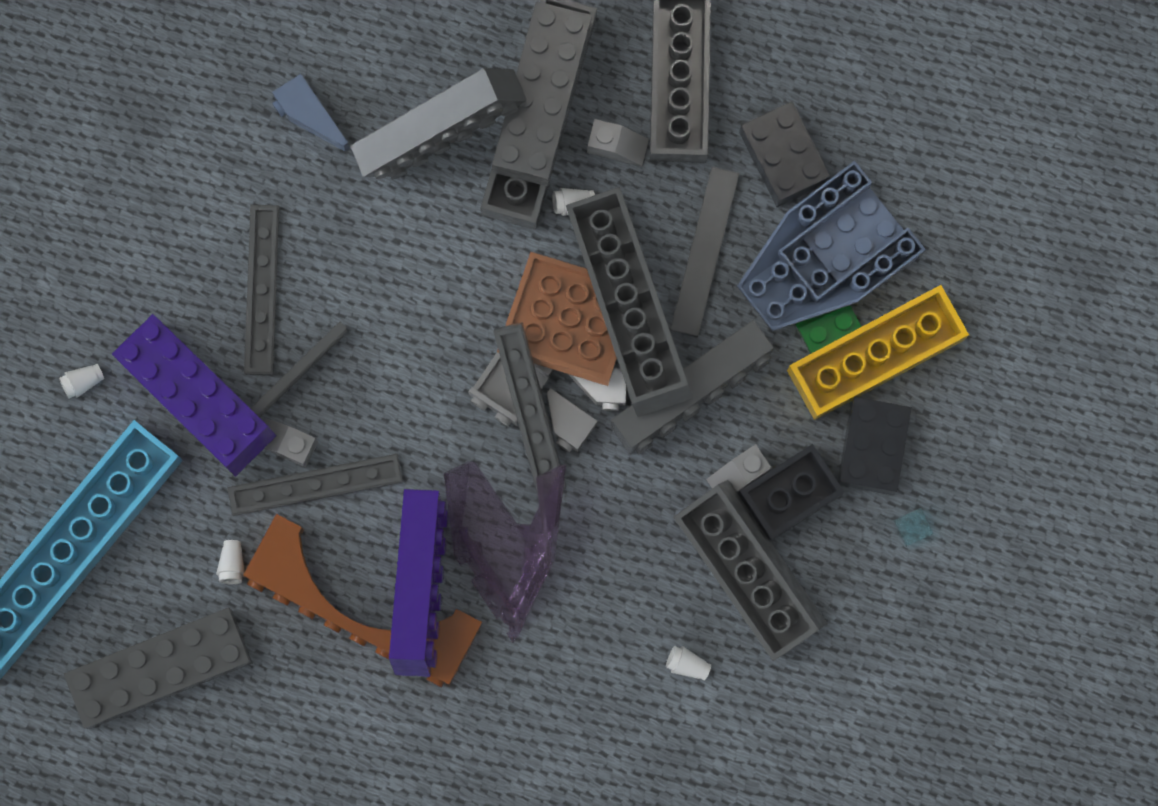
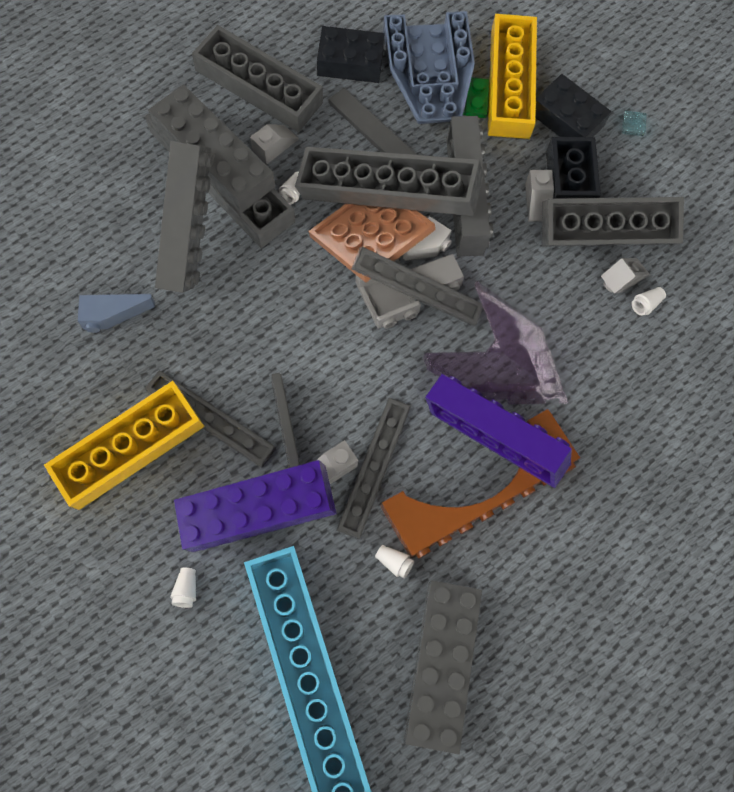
camera: 60 degrees left, 10 degrees down
none -> yellow brick [44,381,205,510]
none -> light grey slope [601,258,650,294]

